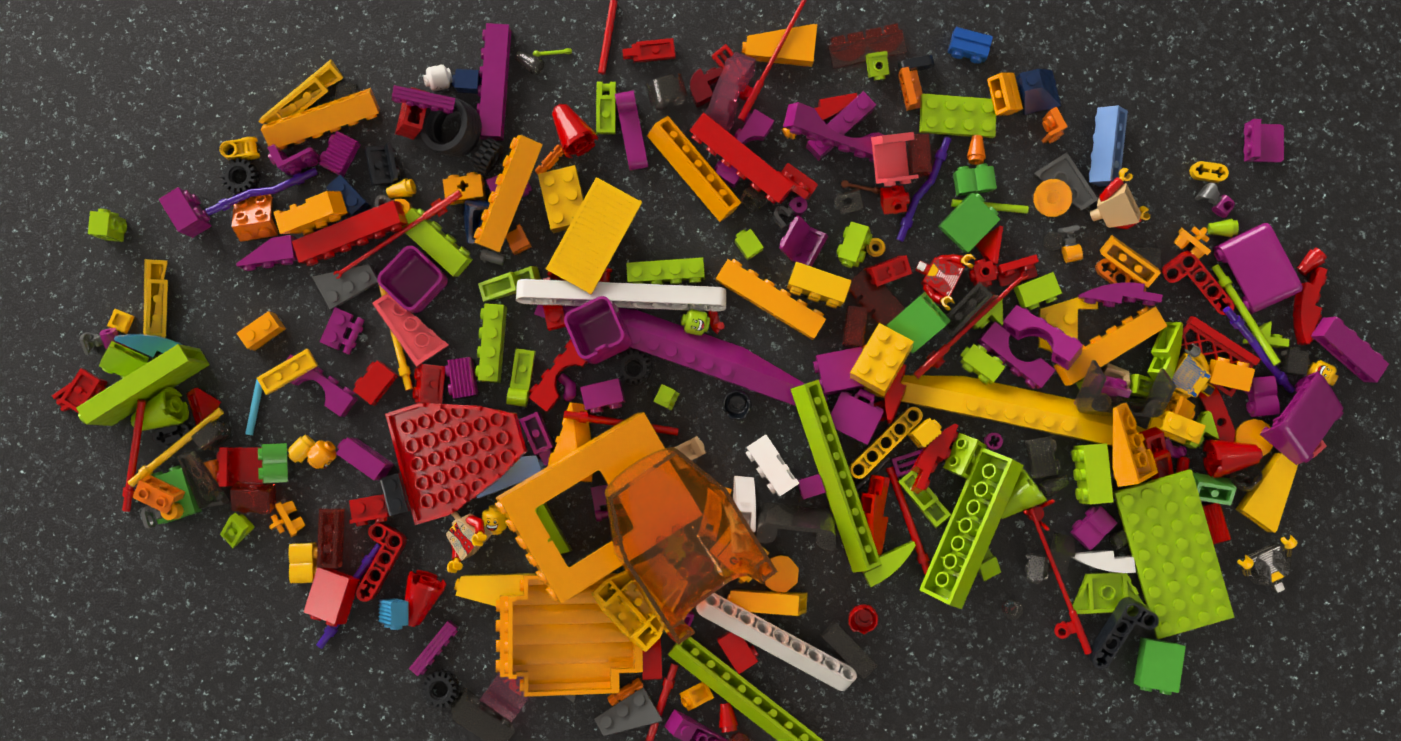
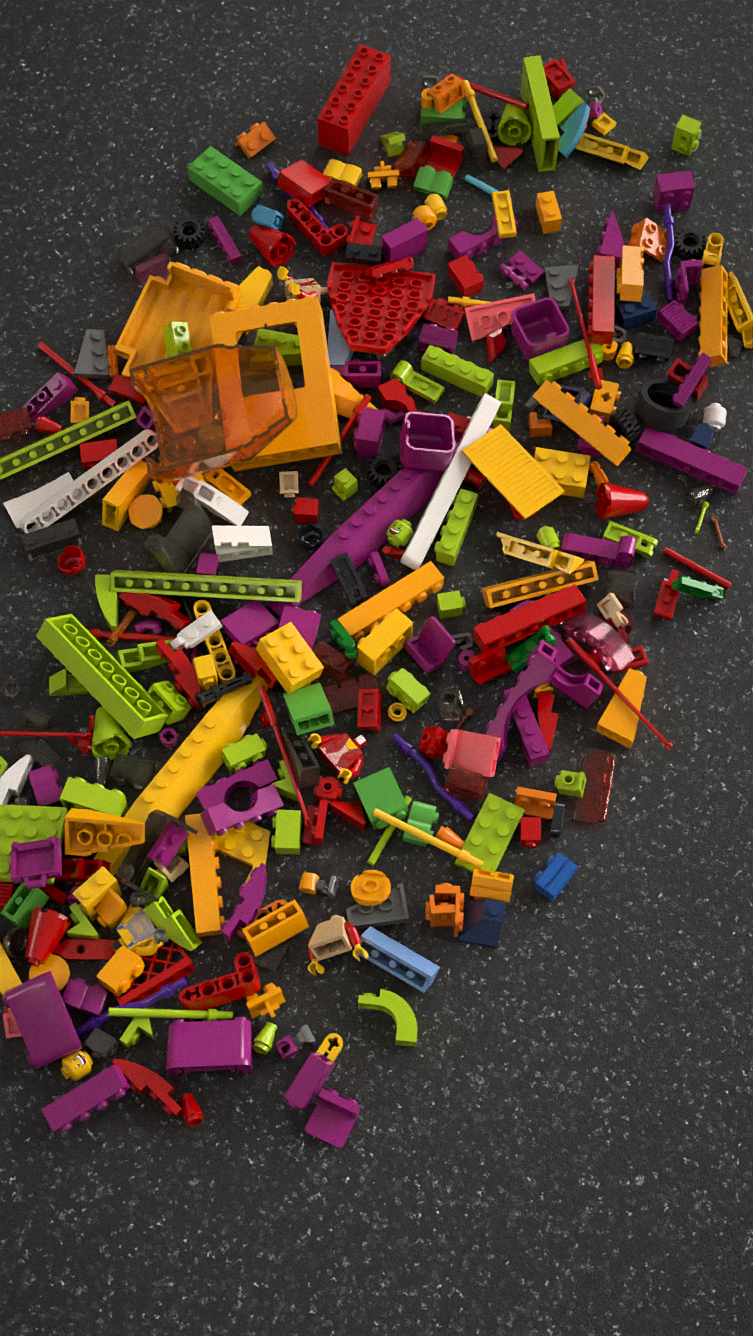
camera: 110 degrees right, 20 degrees down
none -> white sticker [4,472,79,528]
none -> magenta piece [10,836,62,890]
none -> orange piece [107,608,138,646]
none -> magenta arm [134,620,163,635]
none -> lime brick [163,321,192,363]
none -> white hinge [170,610,222,651]
none -> bright green brick [188,146,263,216]
none -> black pin [194,672,253,709]
none -> orange bracket [235,122,276,158]
none -> magenta brick [284,1052,336,1110]
none -> red brick [292,497,319,524]
none -> red brick [317,44,390,156]
none -> black plate [329,552,369,608]
none -> green hinge [329,620,359,659]
none -> lime arch [358,989,417,1047]
none -> red hinge [365,256,414,279]
none -> magenta plate [367,551,389,587]
none -> yellow bar [372,808,483,869]
none -> orange bracket [434,883,464,937]
none -> red piece [486,328,508,362]
none -> yellow wedge [497,532,584,574]
none -> green plate [506,625,557,673]
none -> red brick [520,817,541,849]
none -> magenta arch [525,639,604,709]
none -> lime brick [536,526,561,551]
none -> tan plate [597,593,629,627]
none -> green hinge [672,576,723,601]
none -> copper hinge [711,515,726,550]

